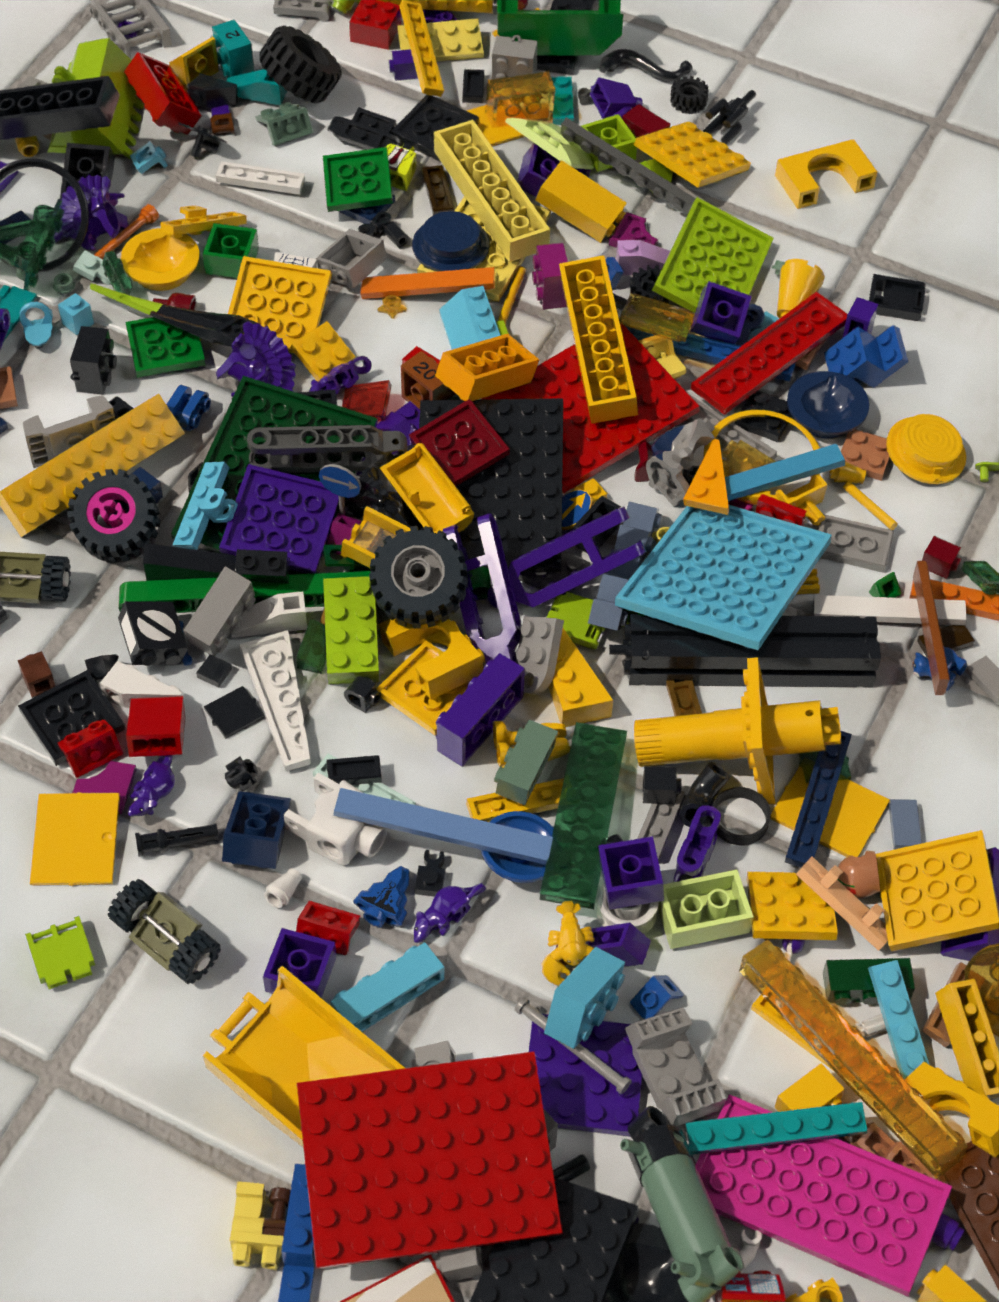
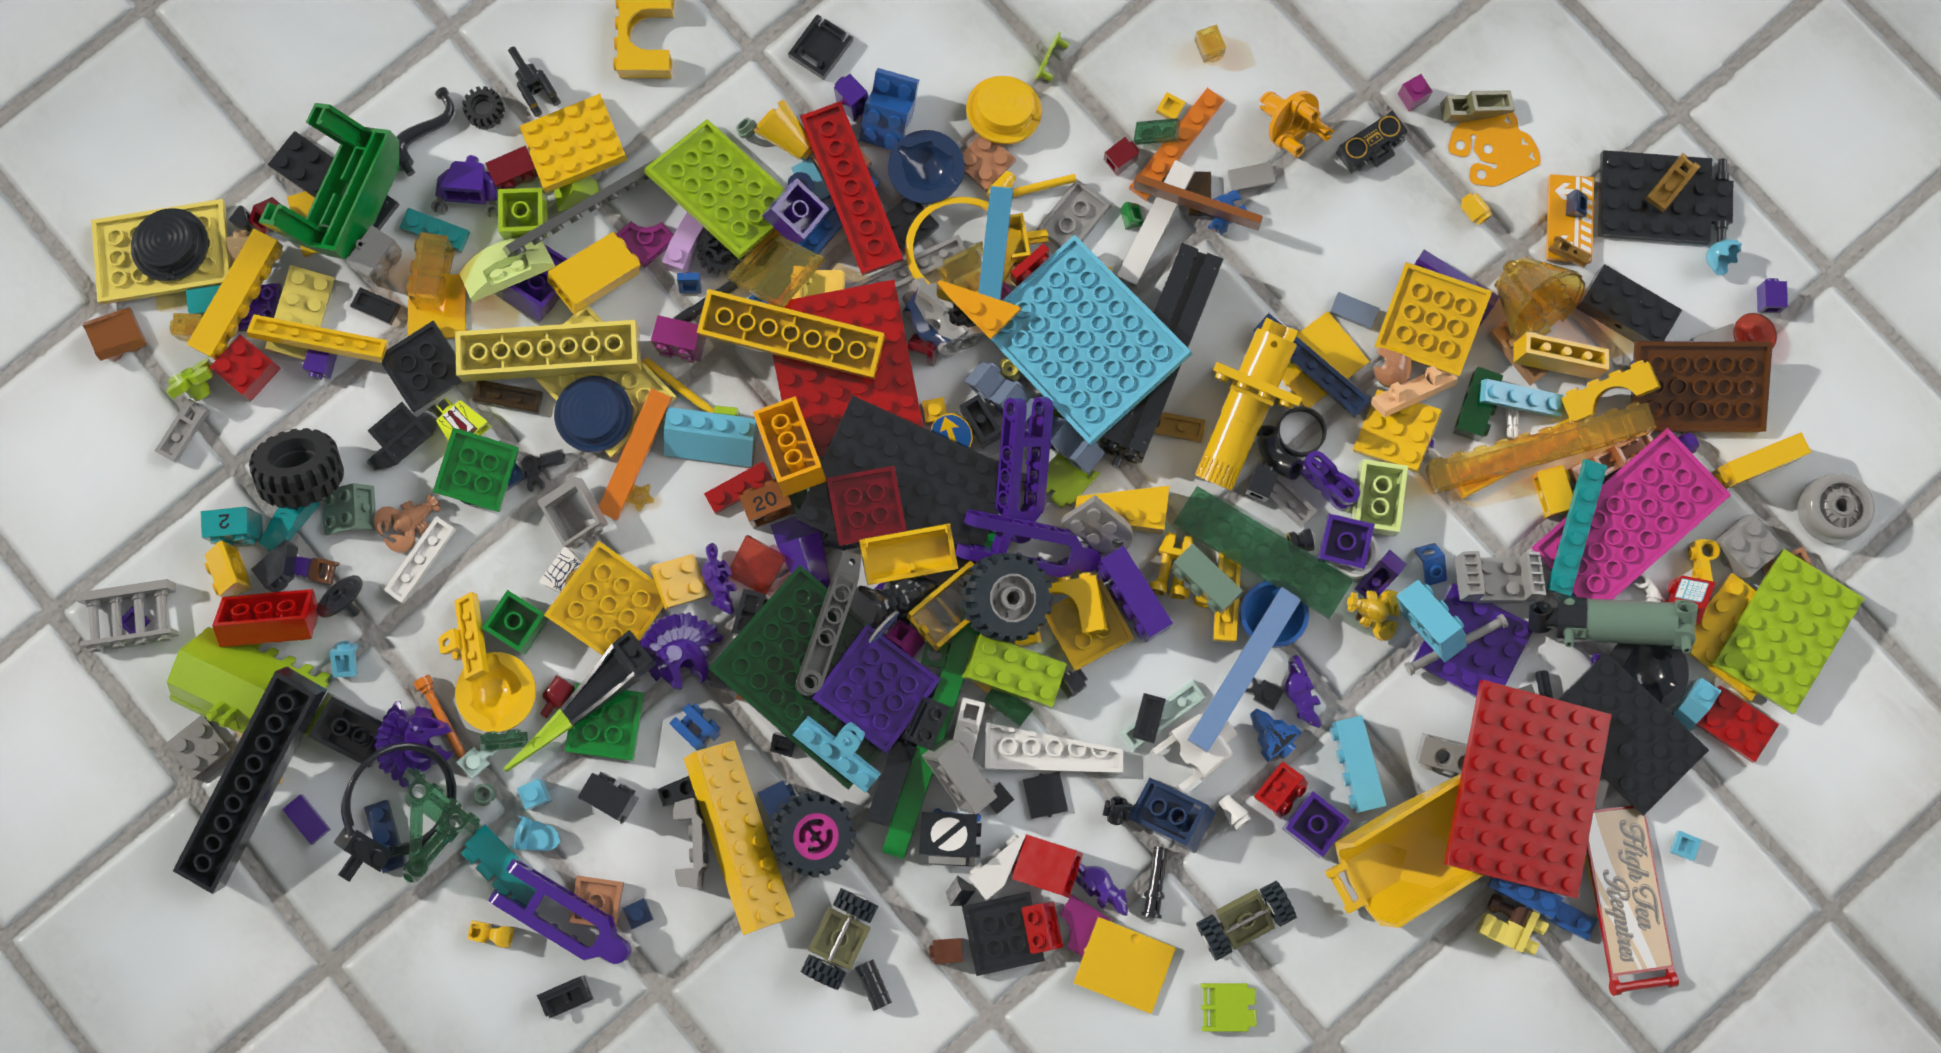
camera: 65 degrees left, 25 degrees up
none -> nougat animal [373,494,441,554]

